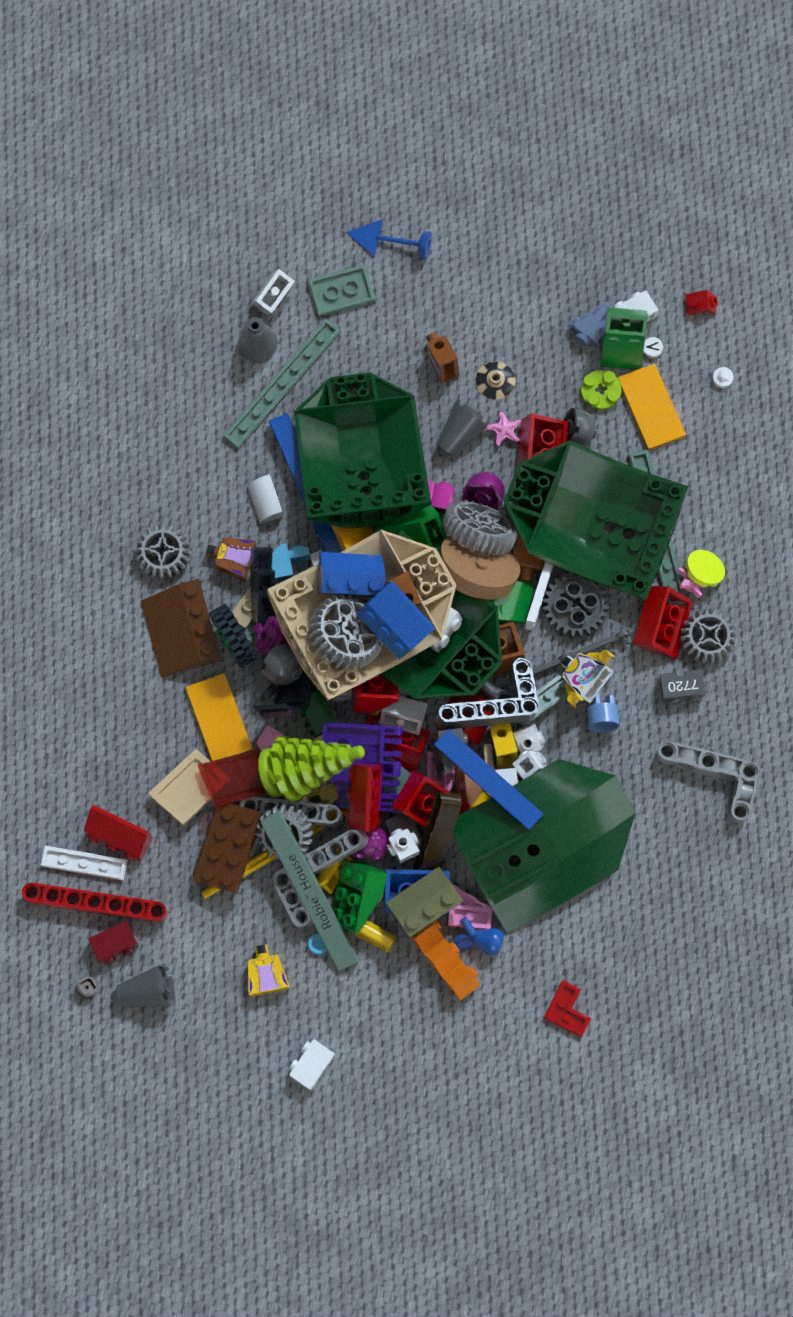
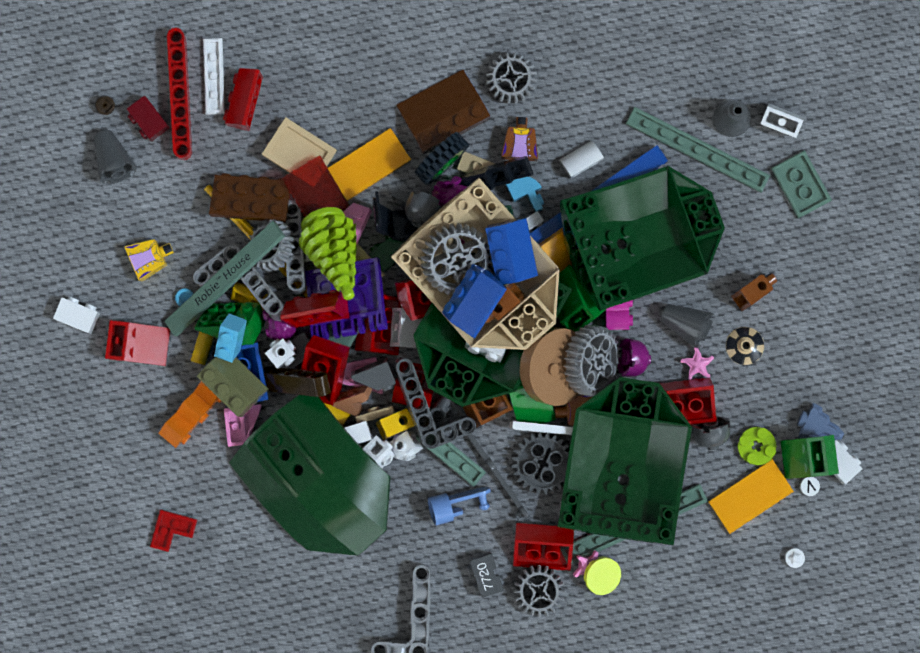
camera: 80 degrees right, 10 degrees up
clear yellow plant [316,781,338,805] -> none
blue piece [346,219,432,260] -> none
blue tile [434,729,543,831] -> none
blue piece [452,917,504,956] -> none
torso [561,650,615,708] -> none
red bracket [685,290,718,315] -> none
none -> slope [105,320,170,366]
none -> medium azure brick [214,314,247,363]

